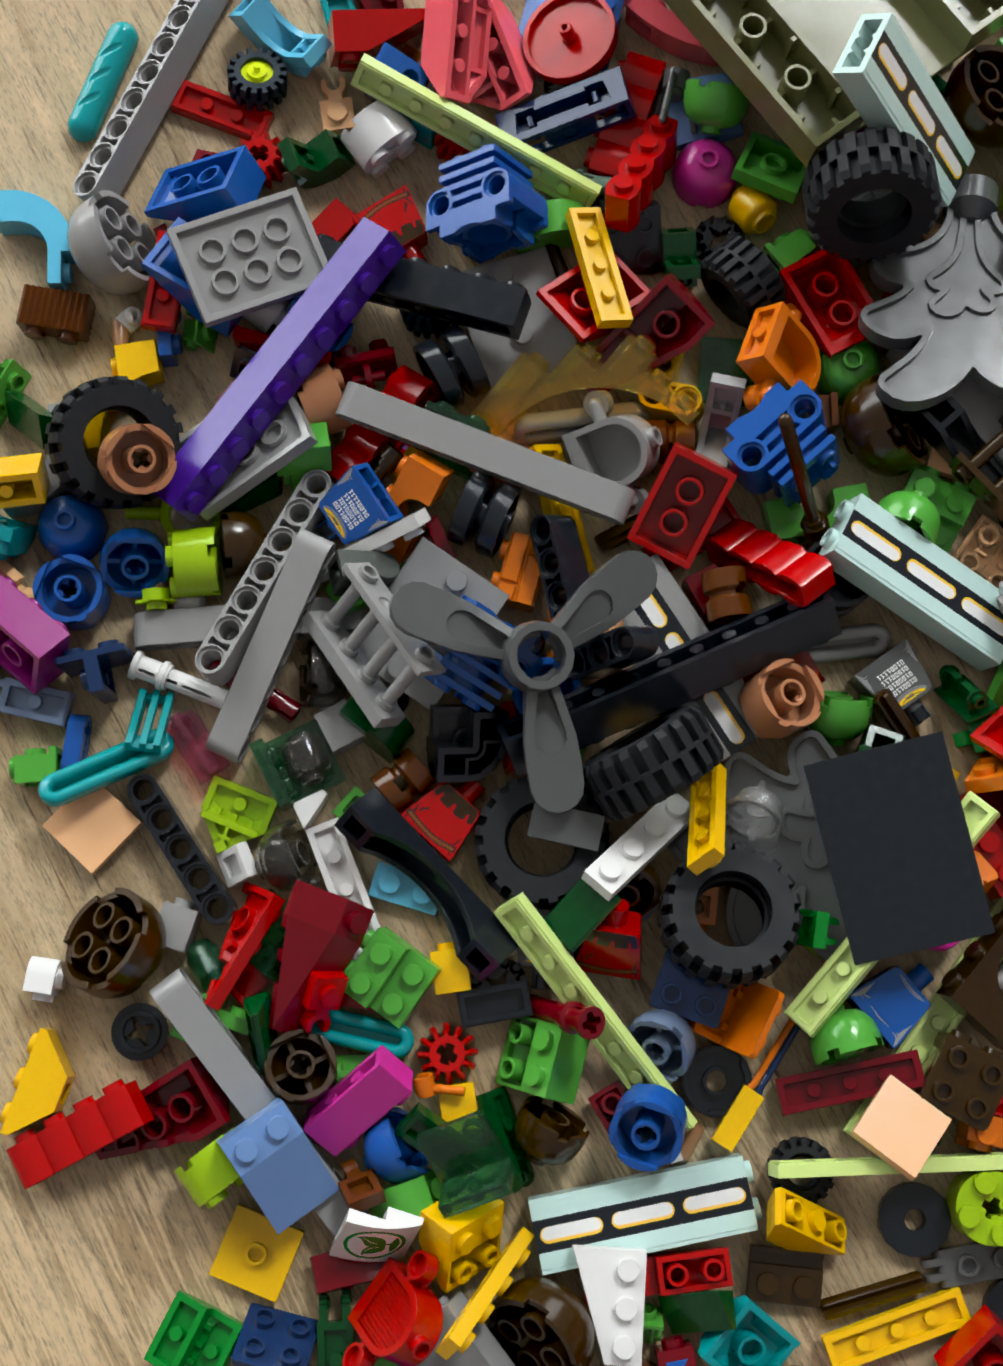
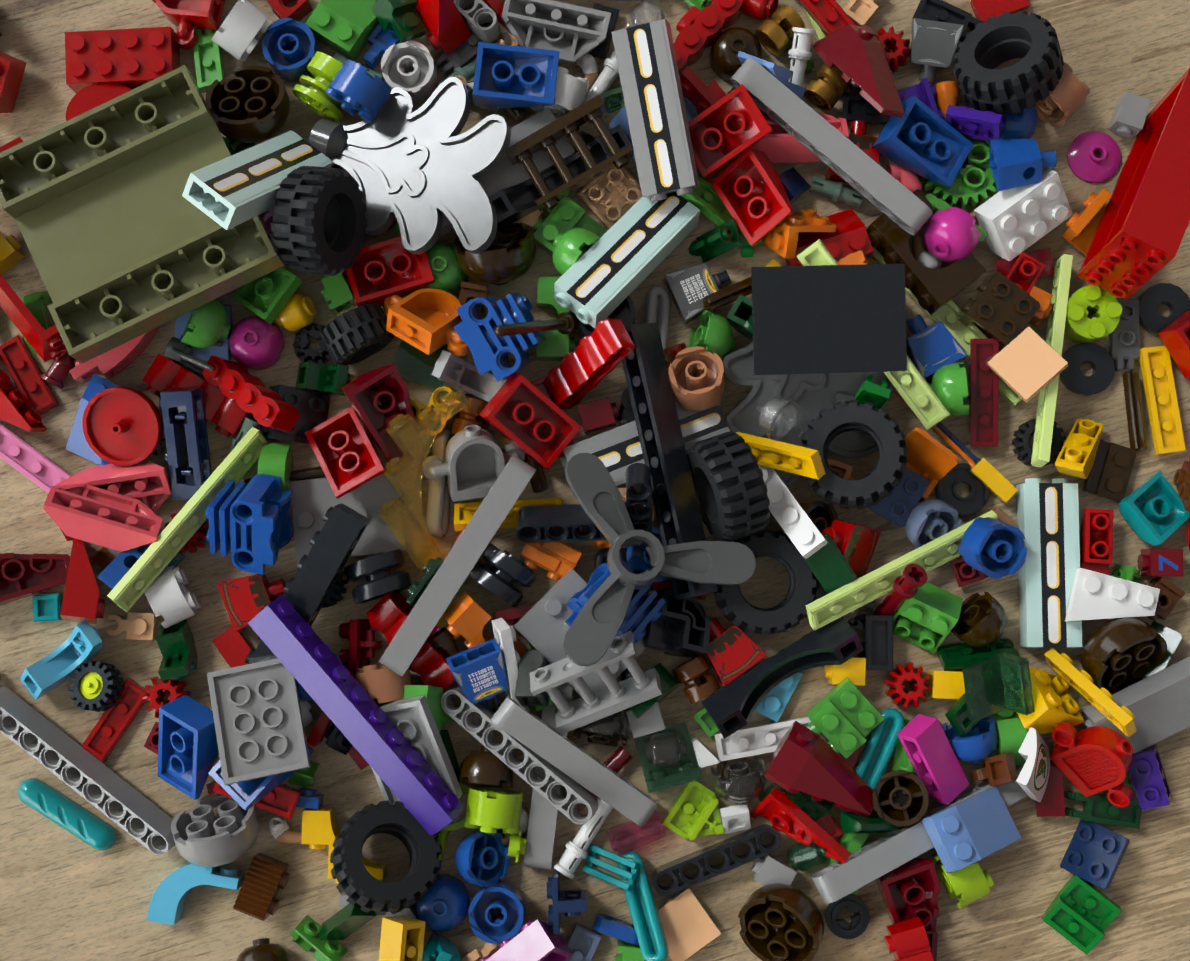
camera: 75 degrees left, 5 degrees up
nougat brick [97,423,177,495] -> none
yellow plate [209,1203,305,1303] -> none
red plate [300,971,349,1033] -> none
orange hand [413,1072,466,1099] -> none
dark grey tile [527,802,605,852] -> none
yellow plate [565,207,634,329] -> none
dark green slope [658,1290,736,1334] -> none
reddish brown wheel [700,566,753,625] -> none

